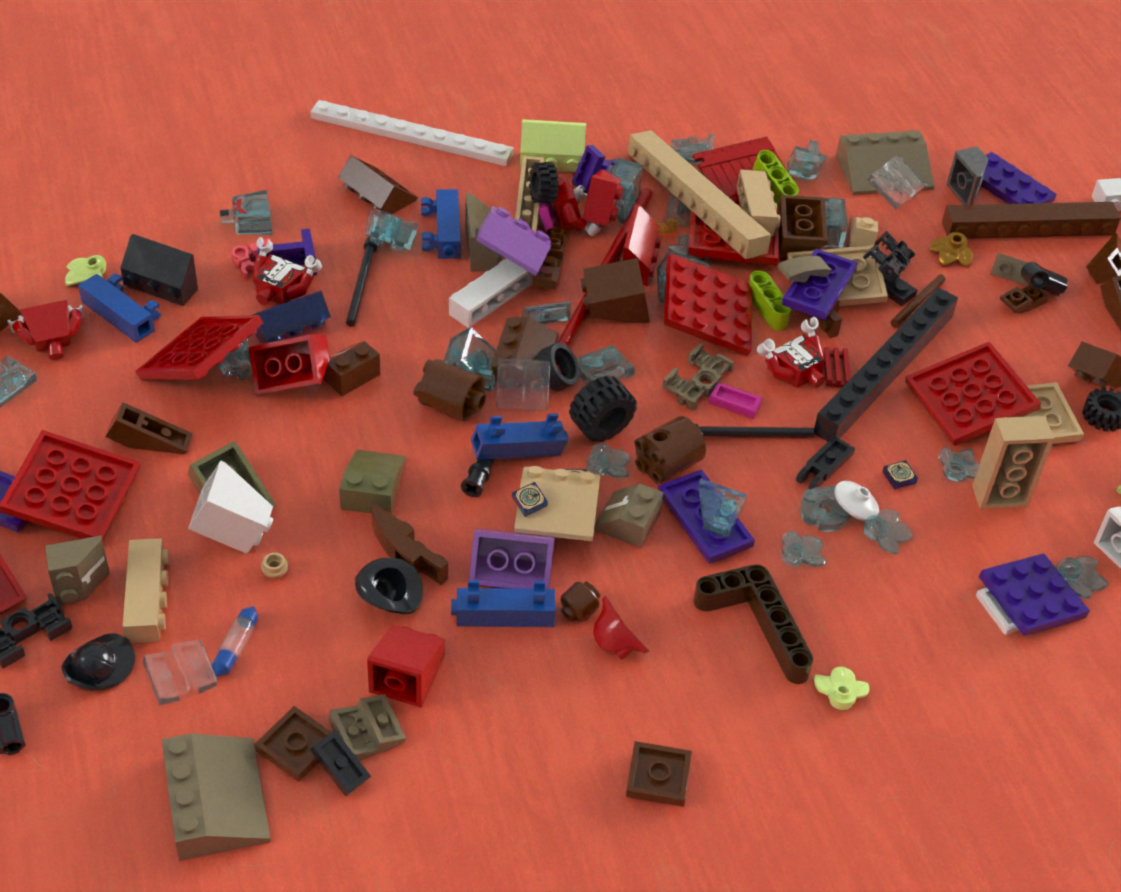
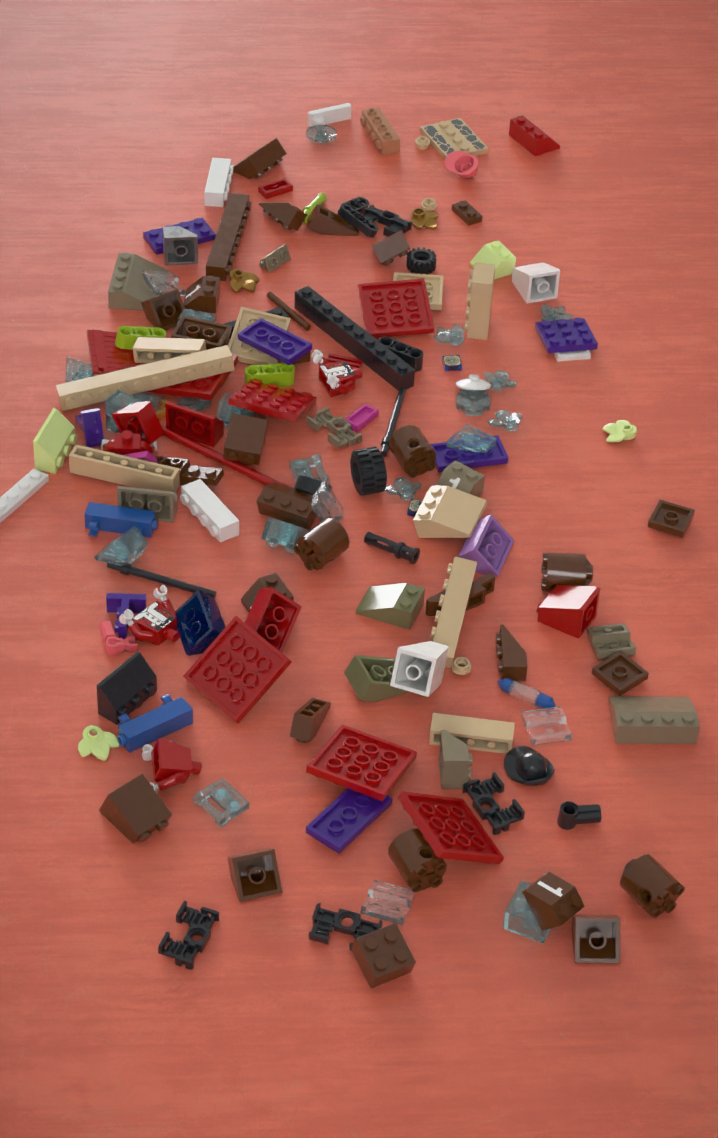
camera: 75 degrees left, 5 degrees down
clear light blue torso [220,190,273,235] -> none
black plate [310,730,371,796] -> none
slope [338,155,418,214] -> none
black hat [355,558,423,614] -> none
blue brick [451,580,556,627] -> none
blue brick [471,414,568,460] -> none
medium lavender slope [476,206,551,276] -> none
tile [512,482,548,517] -> none
clear light blue slope [522,301,571,324] -> none
black tyre [529,162,559,203] -> none
reddish brown head [560,581,600,622] -> none
red hat [593,595,649,660] -> none
dark brown beam [693,564,813,684] -> none
dark tan slope [777,256,831,283] -> none
clear light blue brick [787,140,827,180] -> none
black hinge [796,436,855,492] -> none
tan slope [849,216,878,247] -> none
black piece [863,231,915,283] -> none
reddish brown slope [1000,285,1049,313] -> none
black piece [1021,262,1068,296] -> none
none -> reddish brown slope [141,289,188,330]
none -> reddish brown slope [183,276,220,313]
none -> black beam [378,337,423,372]
none -> tan brick [430,556,477,668]
none -> reddish brown slope [496,625,528,681]
none -> reddish brown cylinder [541,553,593,591]

